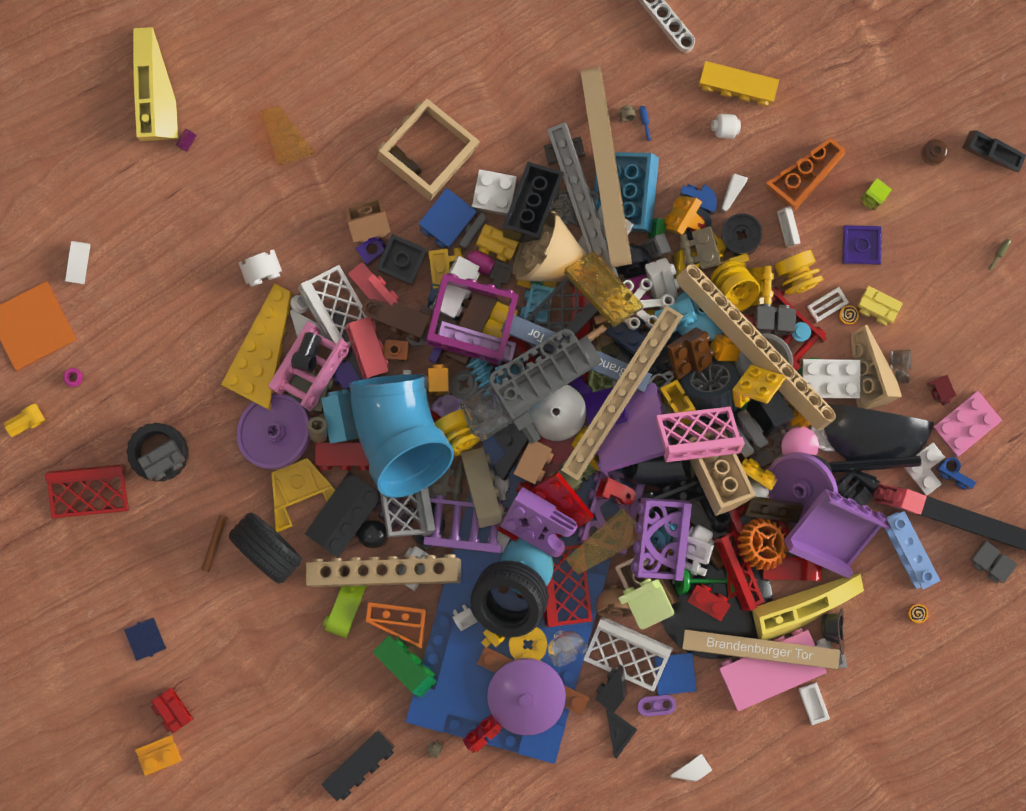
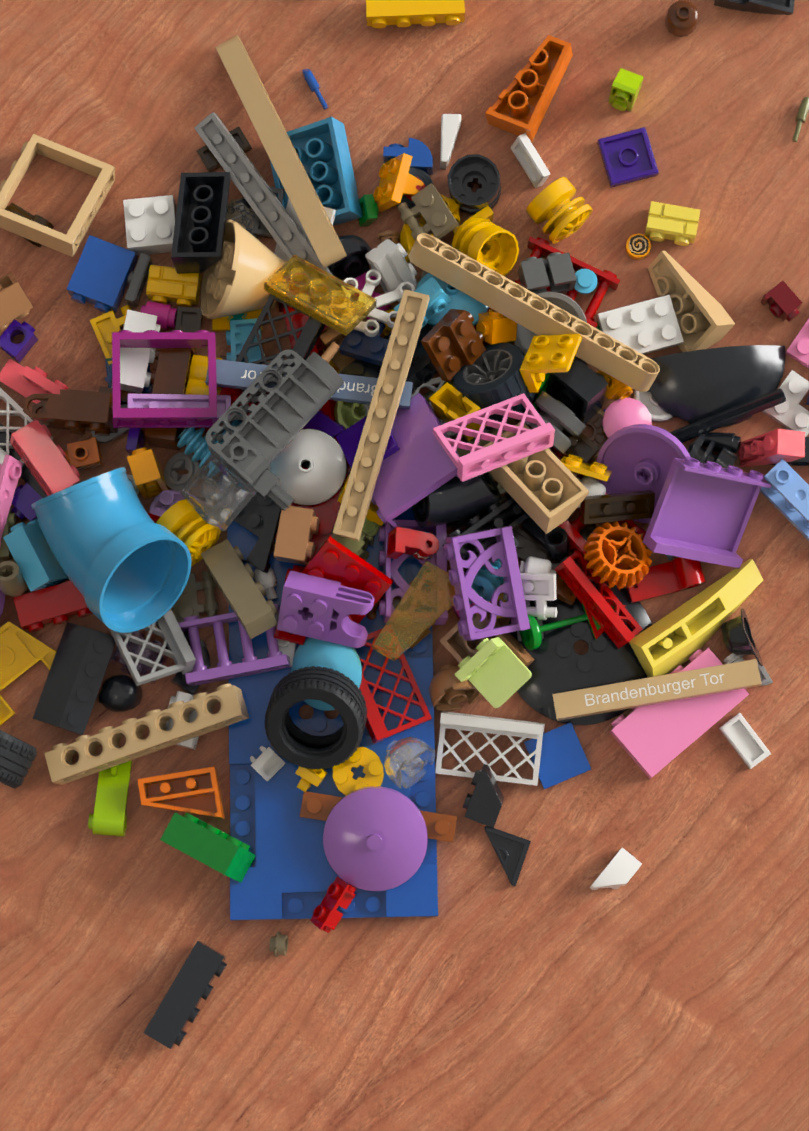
camera: 15 degrees left, 5 degrees down
black brick [377,234,428,287] -> none
dark tan plate [618,105,637,122] -> none
medium lavender plate [637,695,676,716] -> none
dark grey slope [639,234,671,261] -> none
red brick [686,583,731,621] -> none
white head [711,114,741,139] -> none
yellow plate [748,266,774,307] -> none
white tile [806,287,849,323] -> none
clear smoke plate [890,350,911,383] -> none

